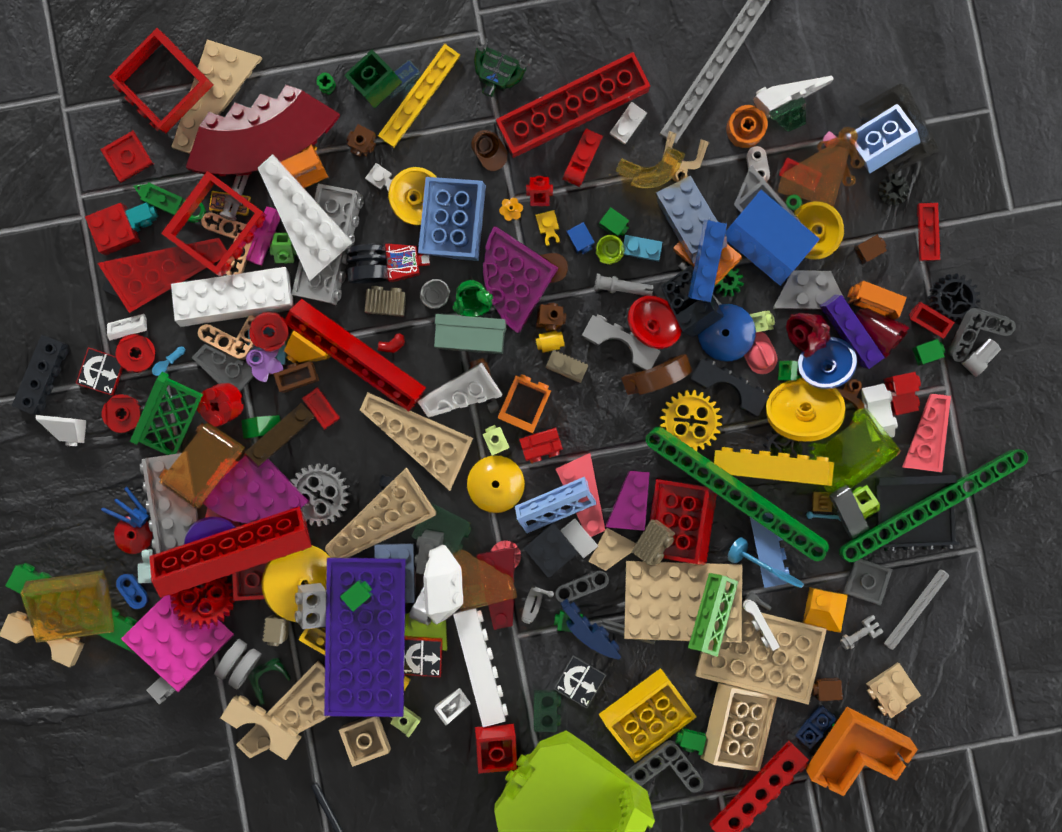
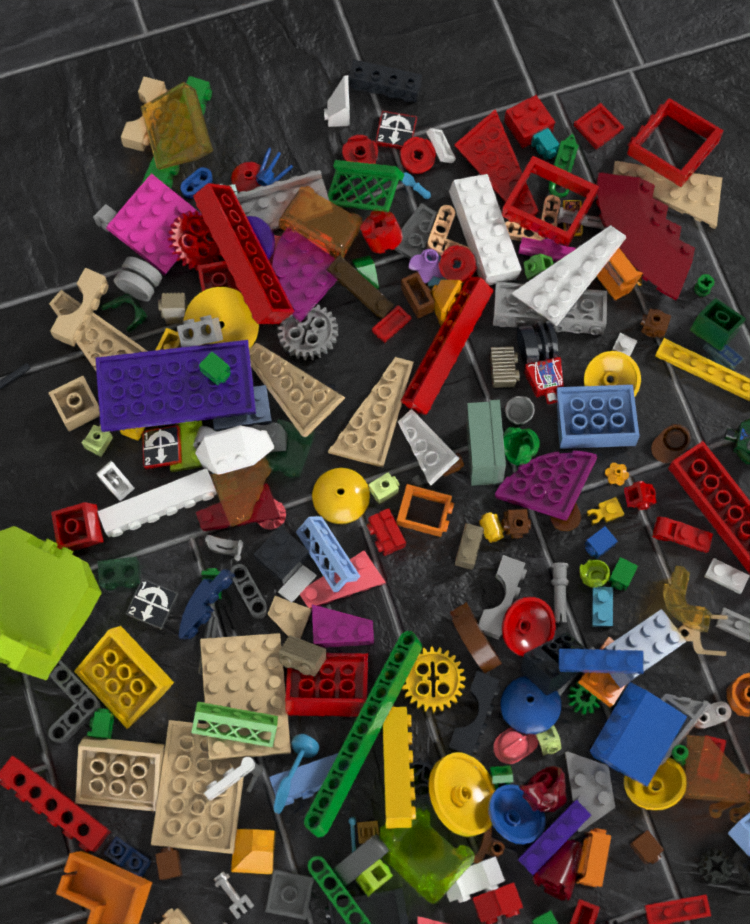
camera: 85 degrees right, 15 degrees down
red arm [378,333,405,353] -> none

